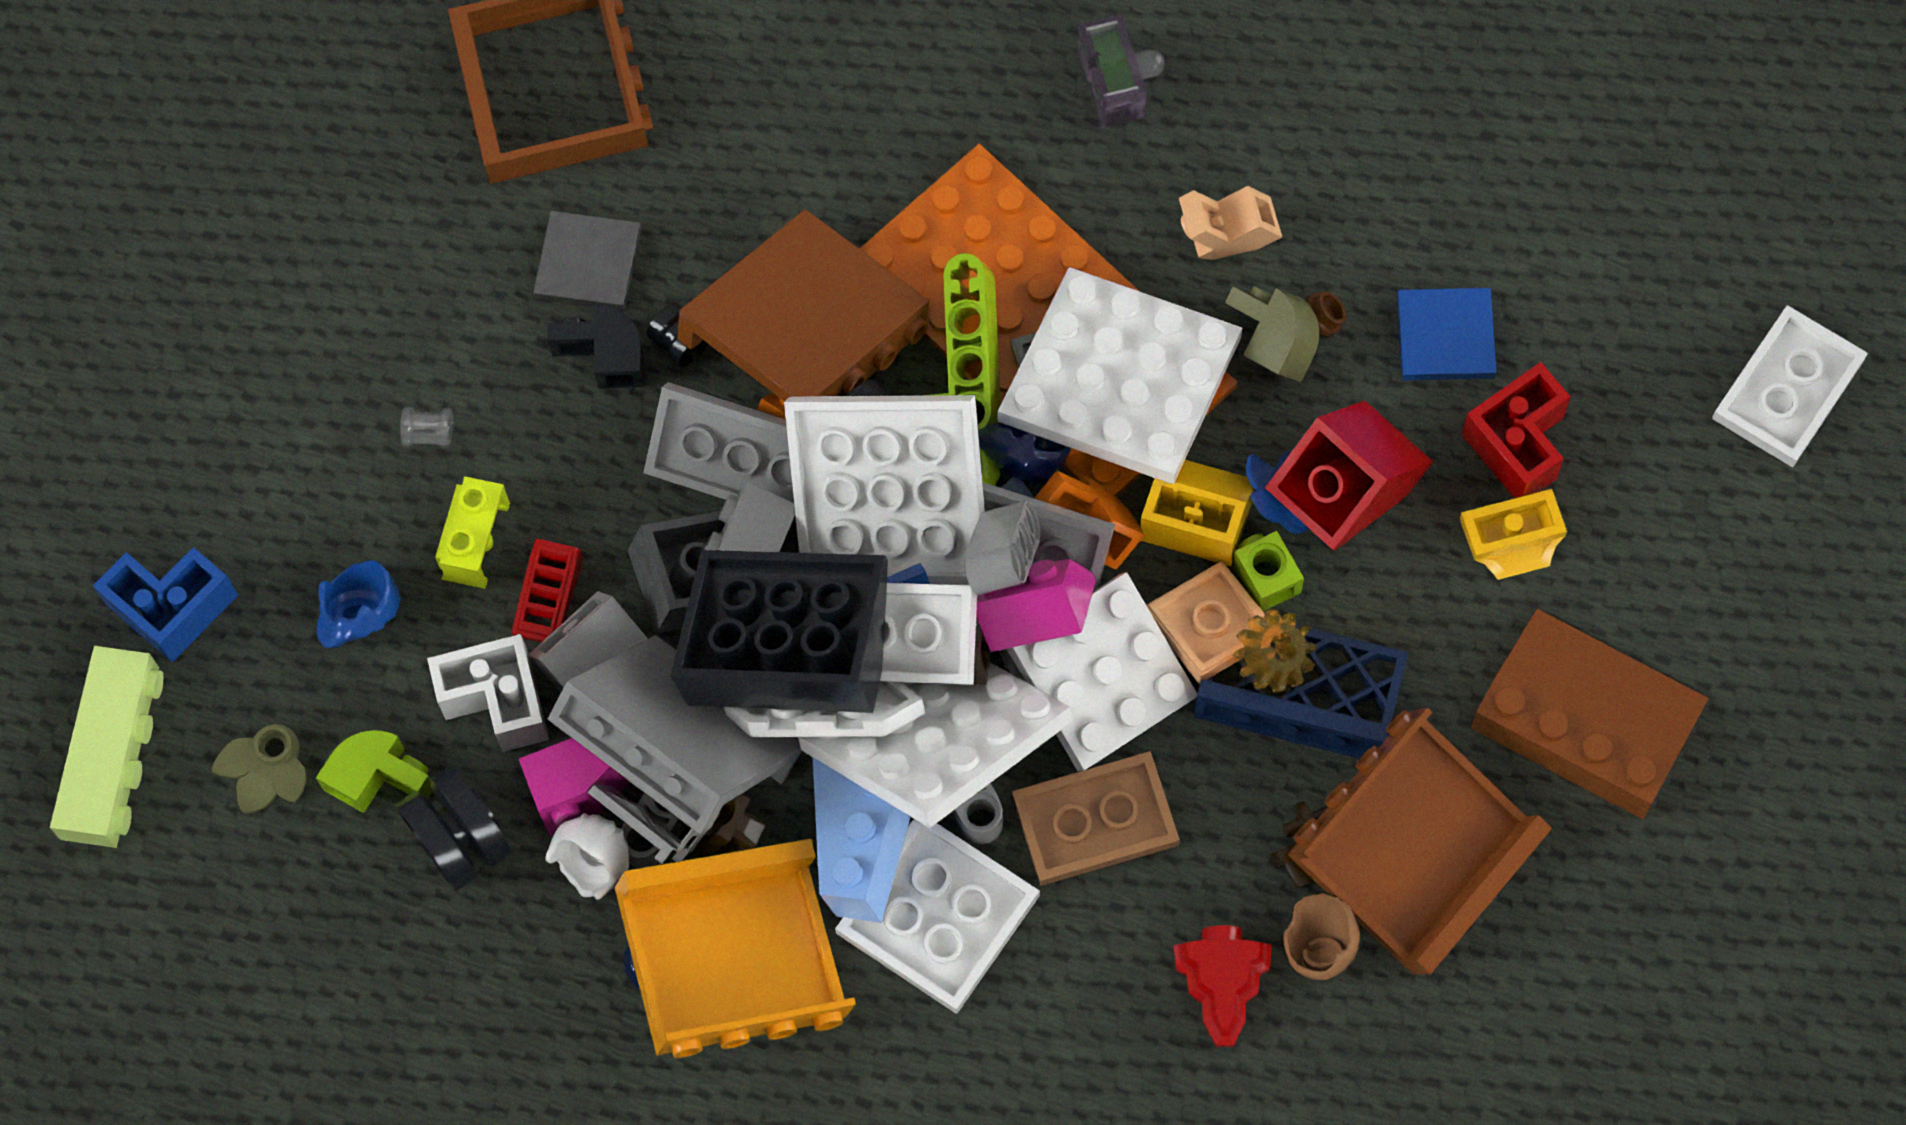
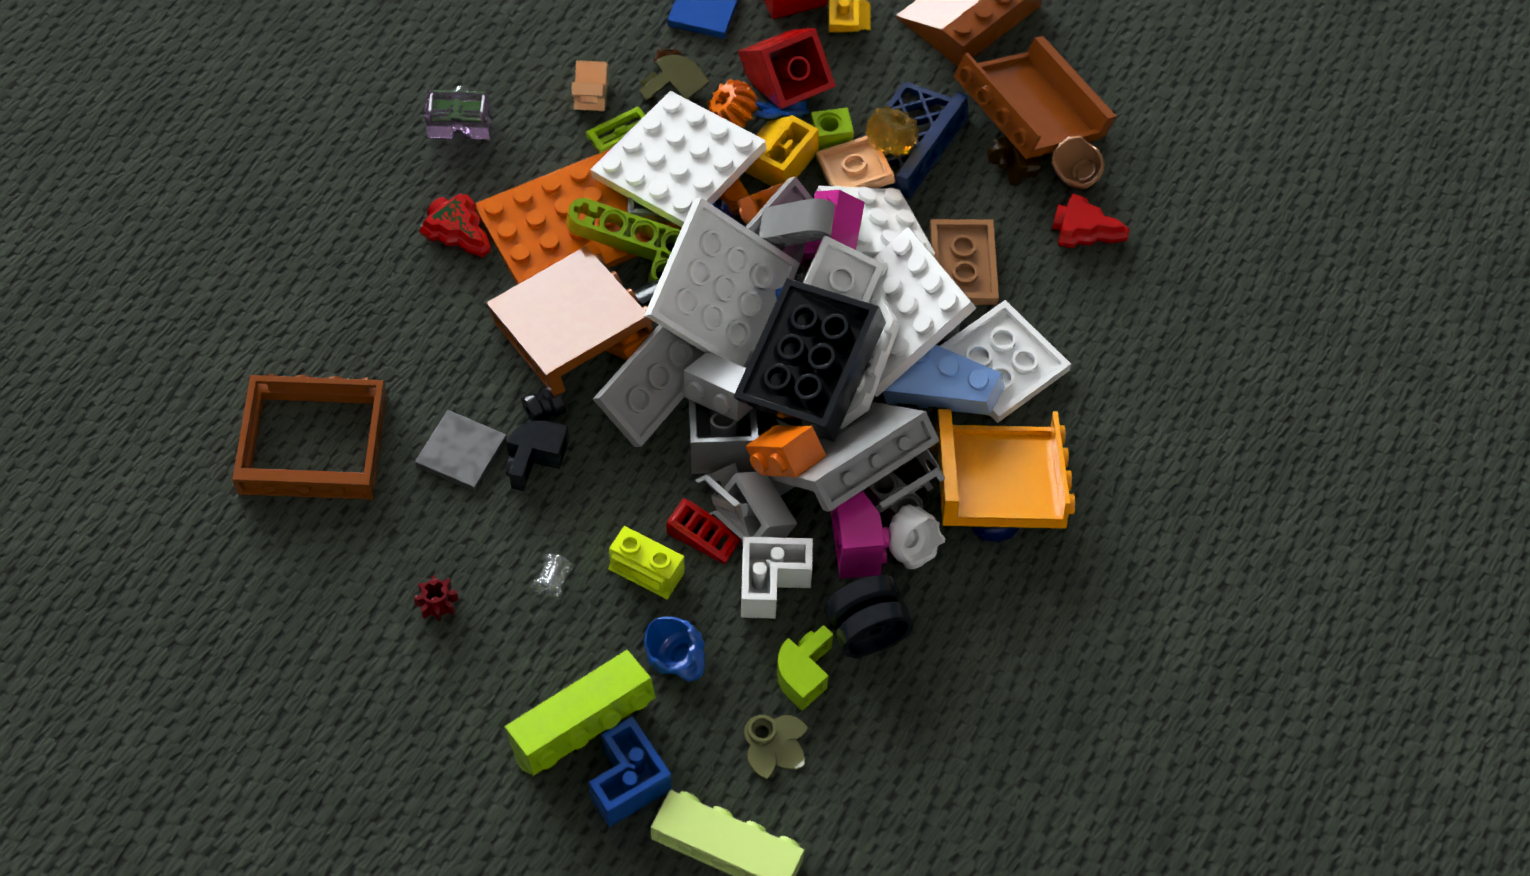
camera: 80 degrees left, 10 degrees down
none -> dark red gear [414,576,459,622]
none -> red rock [419,193,491,257]
none -> lime slope [505,650,656,776]
none -> lime tile [586,106,645,153]
none -> light grey piece [695,463,749,541]
none -> orange gear [707,79,758,128]
none -> orange brick [745,425,827,477]

